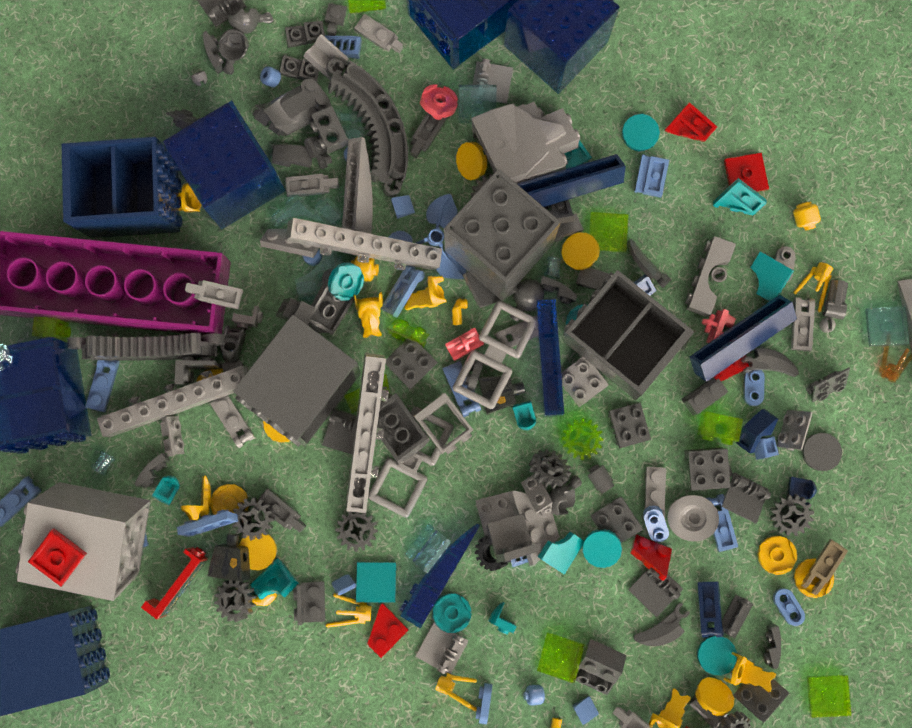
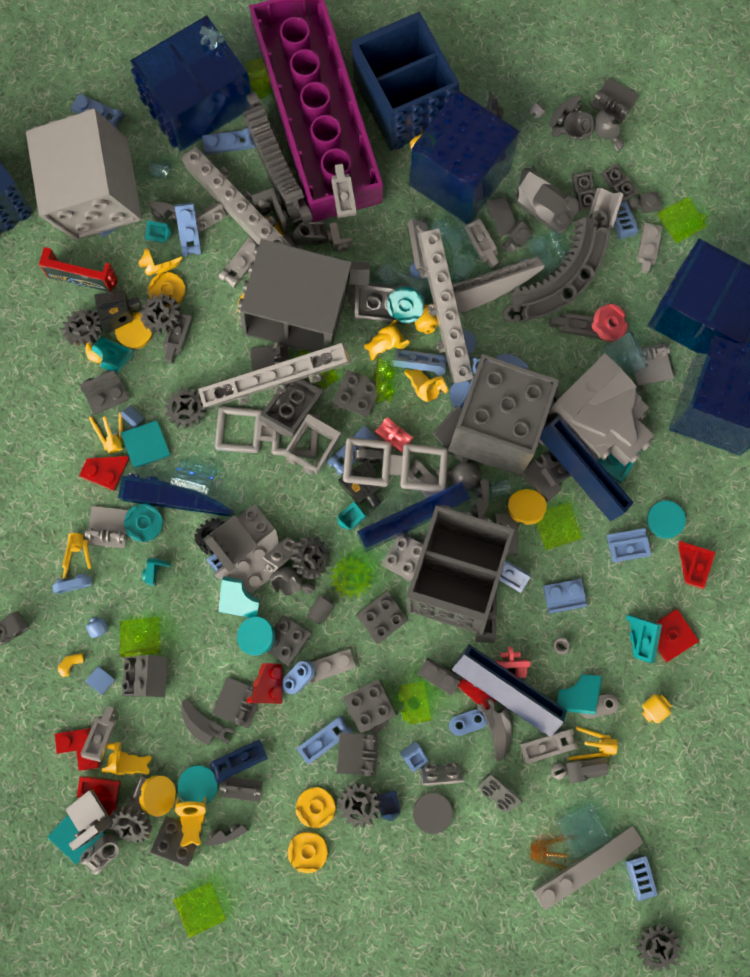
camera: 65 degrees right, 5 degrees down
red plate [28,528,87,587] -> none
medium blue plate [177,510,238,537] -> none
medium blue piece [260,66,281,88] -> none
dark grey brick [309,106,348,154] -> none
medium blue slope [391,195,415,219] -> none
yellow arm [452,298,468,325] -> none
yellow tile [456,141,487,180] -> none
dark grey piece [627,239,671,288] -> none
light grey hat [668,495,719,541] -> none
light grey arch [685,236,736,317] -> none
dark blue slope [736,409,779,453] -> none
medium blue plate [773,588,805,626] -> none
dark tan hinge [802,539,848,595] -> none
none -> medium blue plate [175,202,201,256]
none -> medium blue plate [543,579,587,614]

